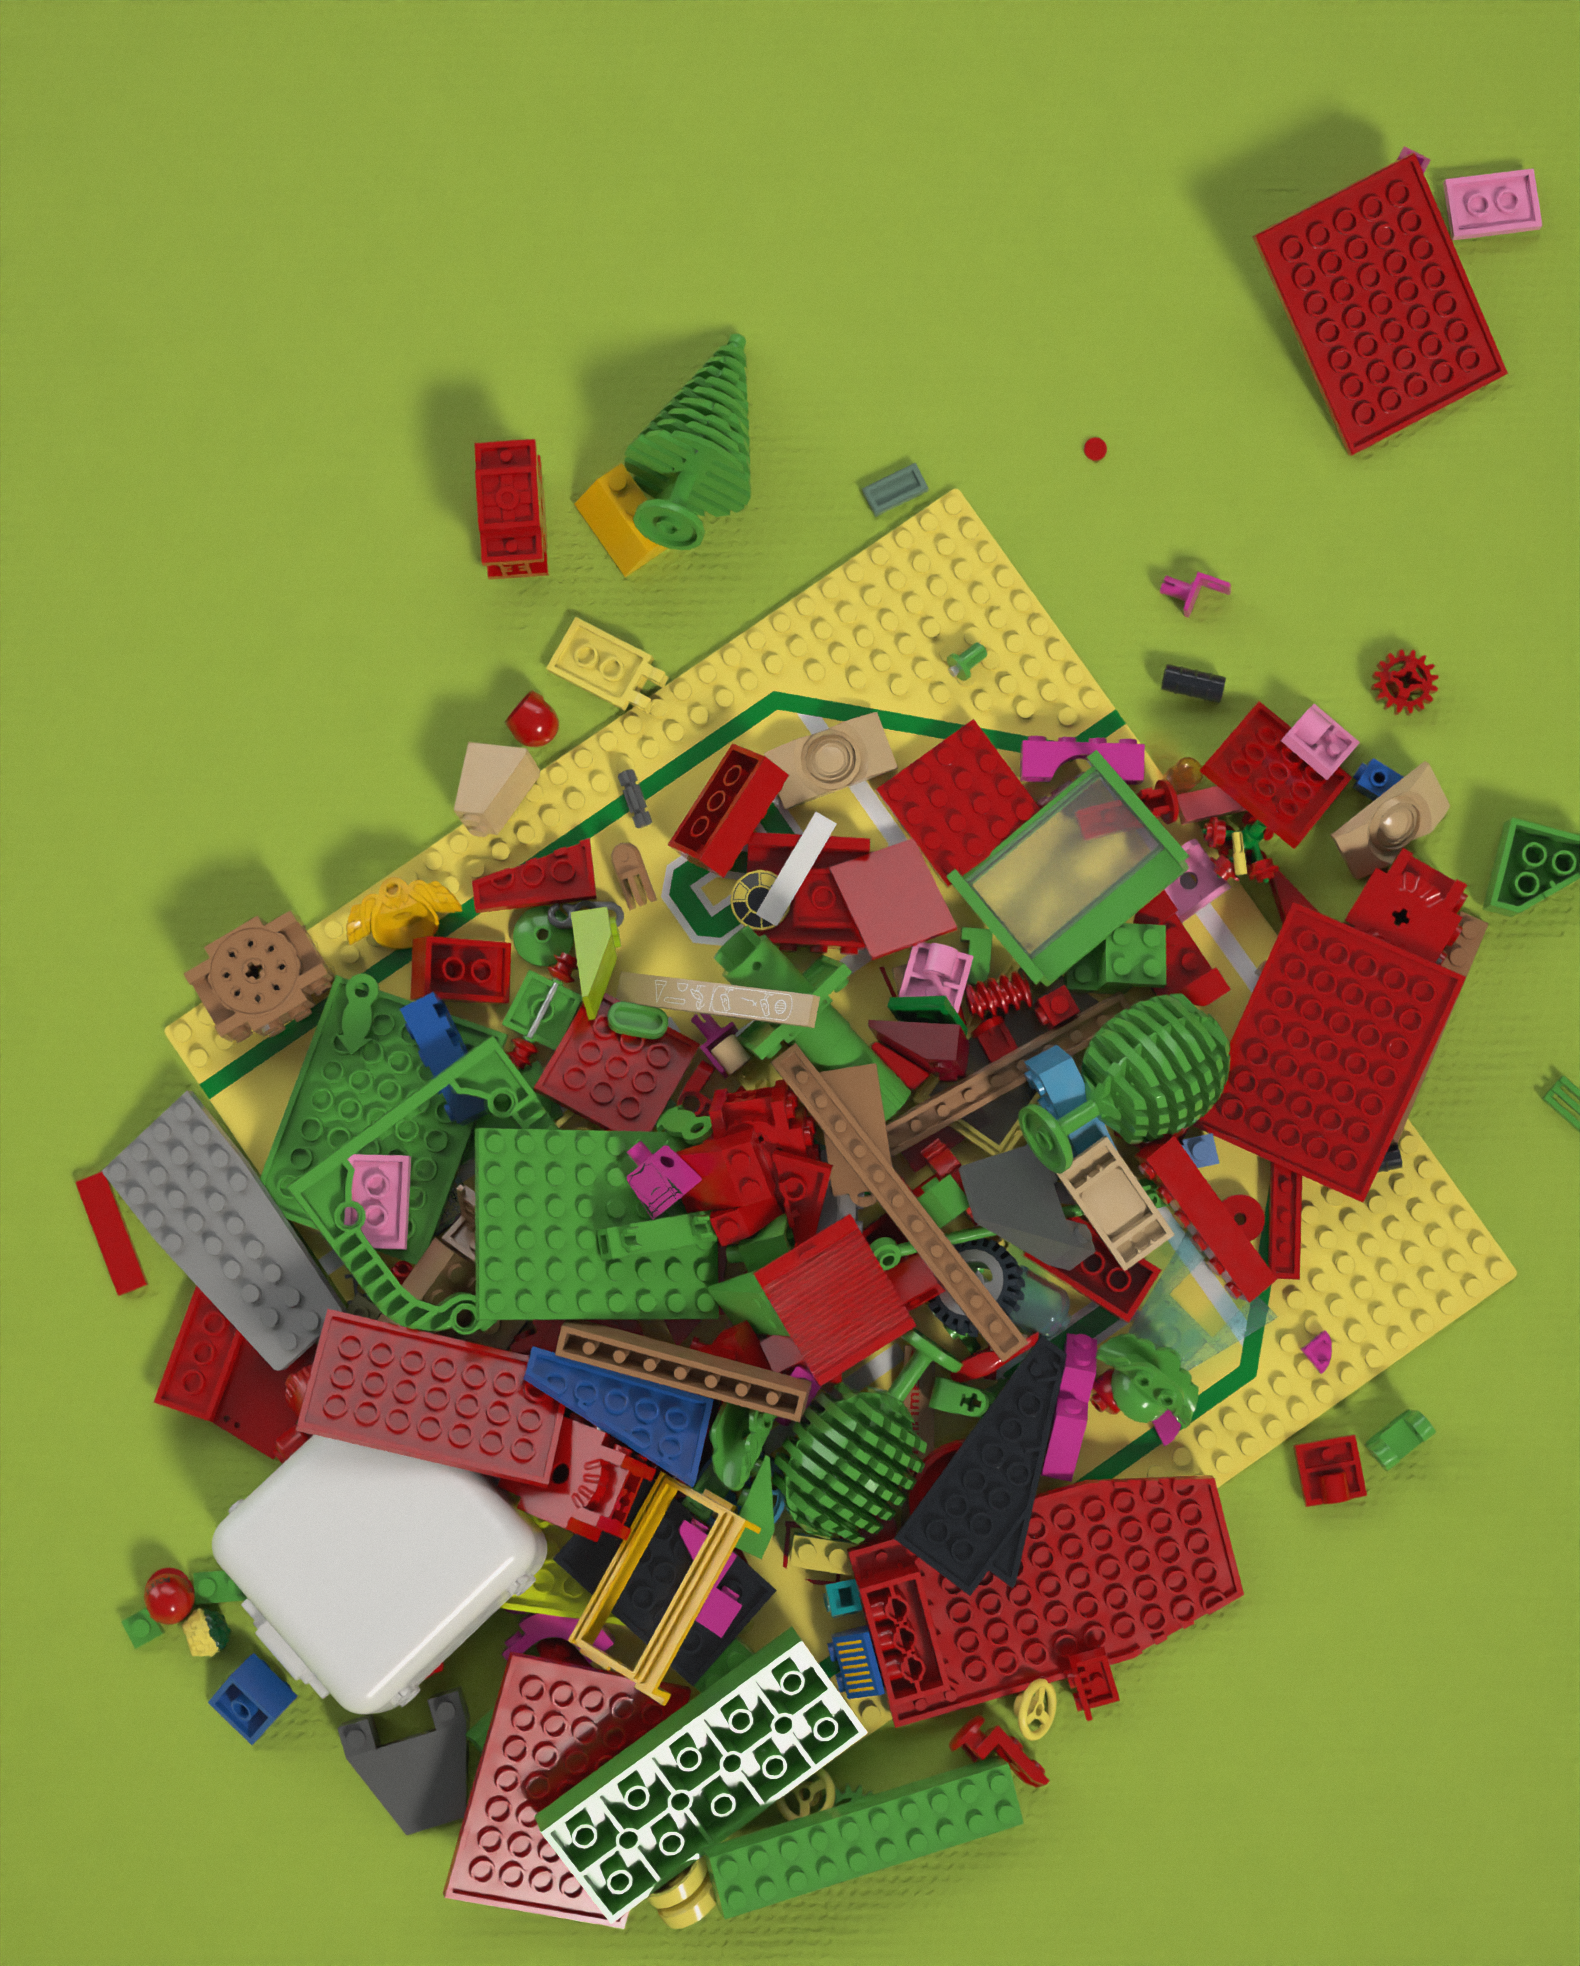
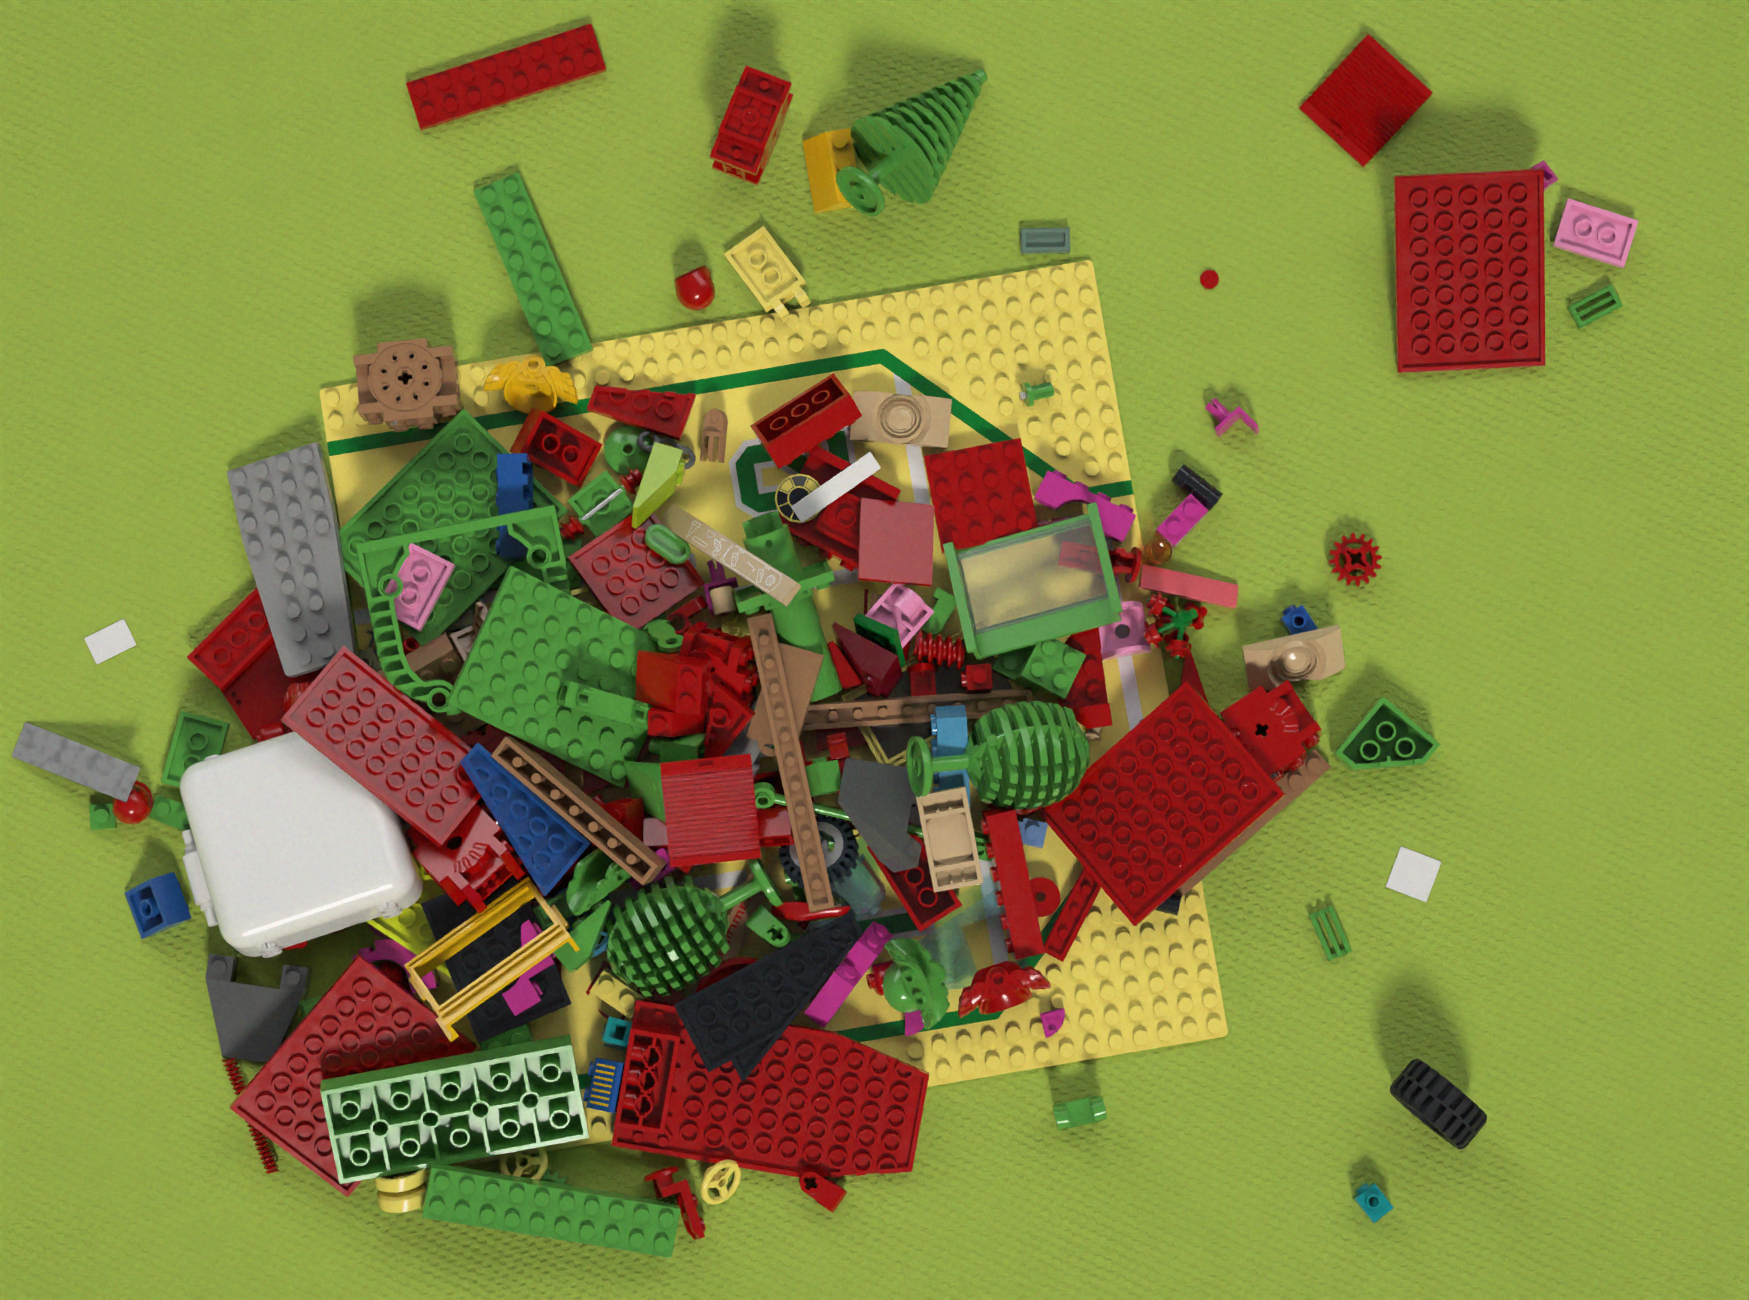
camera: 30 degrees right, 0 degrees up
red tile [75,1171,149,1296] -> none
light yellow piece [181,1608,231,1657] -> none
bright green brick [336,974,379,1055] -> none
tan slope [454,742,540,837] -> none
dark grey axle [618,769,652,828] -> none
dark pink torso [627,1141,702,1220] -> none
red bracket [1066,1647,1120,1722] -> none
red plate [1199,701,1352,849] -> none
light yellow pin [1232,832,1247,875] -> none
bright pink plate [1281,704,1360,780] -> none
red plate [1293,1434,1367,1507] -> none
none -> flat silver sticker [12,722,140,802]
none -> white sticker [84,619,136,664]
none -> bright green plate [161,711,230,787]
none -> red piece [221,1057,279,1174]
none -> red plate [406,24,607,131]
none -> bright green plate [473,172,593,367]
none -> red piece [799,1172,847,1213]
none -> red piece [958,961,1051,1019]
none -> tan piece [1085,727,1102,741]
none -> dark pink brick [1155,494,1209,550]
none -> red door [1299,34,1433,168]
none -> bright green tile [1567,284,1623,330]

